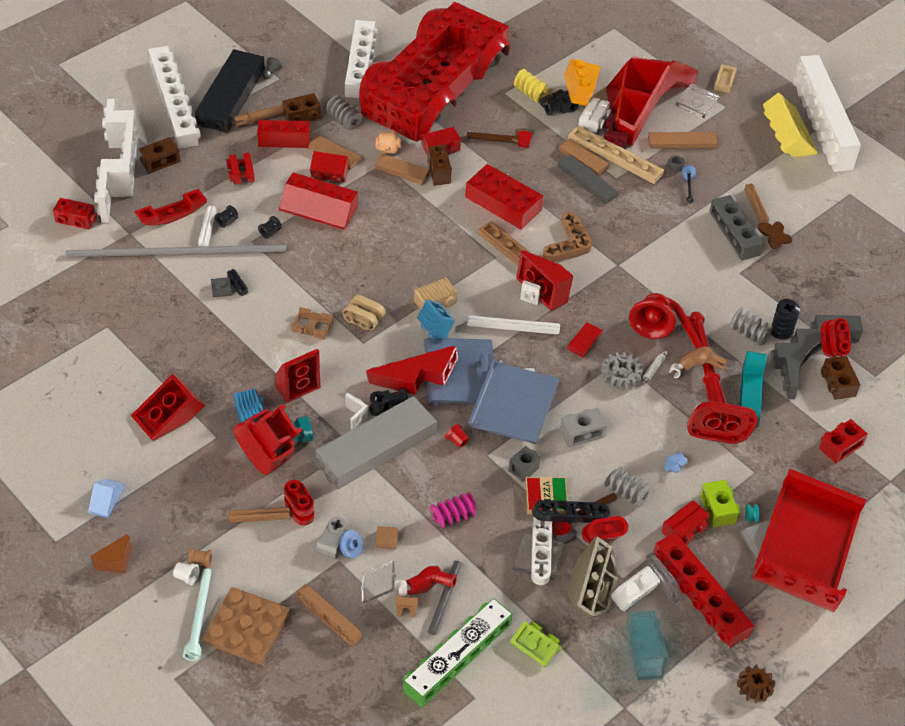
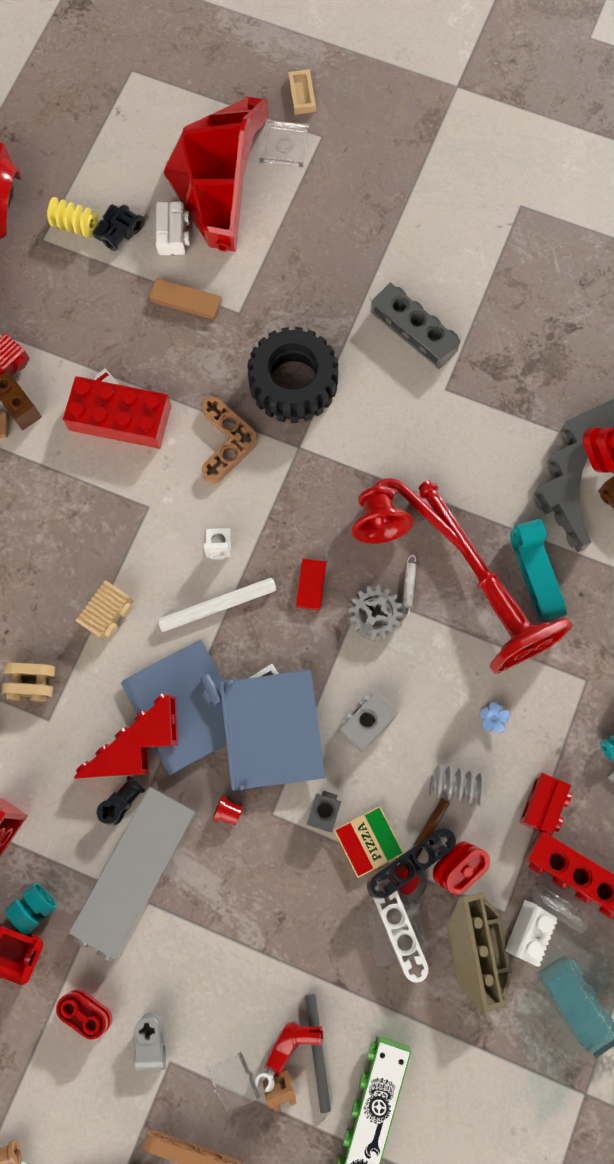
camera: 20 degrees left, 25 degrees up
medium nougat axle [228,507,290,523] -> none
medium blue piece [339,530,362,558] -> none
white bracket [345,393,368,430] -> none
medium nougat tile [375,526,398,549] -> none
dark azure brick [417,300,455,340] -> none
dark pink piece [430,492,476,528] -> none
piece [467,128,535,148] -> none
medium nougat tile [478,221,531,266] -> none
lime bracket [510,621,562,668] -> none
red slope [516,250,573,311] -> none
dark grey tile [558,154,618,204] -> none
light orange wedge [564,59,601,106] -> none
tan plate [568,125,664,184] -> none
dark red bracket [604,113,628,150] -> none
medium nougat tile [648,132,718,148] -> none
dark grey tile [667,155,685,172] -> none
medium nougat arm [669,347,727,378] -> none
hinge [682,166,696,203] -> none
lime brick [700,480,740,528] -> none
light grey piece [731,307,773,345] -> none
medium nougat axle [744,183,769,223] -> none
reddish brown animal [758,221,793,249] -> none
light yellow slope [763,92,818,157] -> none
black piece [771,299,800,340] -> none
white brick [793,55,861,172] -> none
none -> black tyre [247,327,339,423]

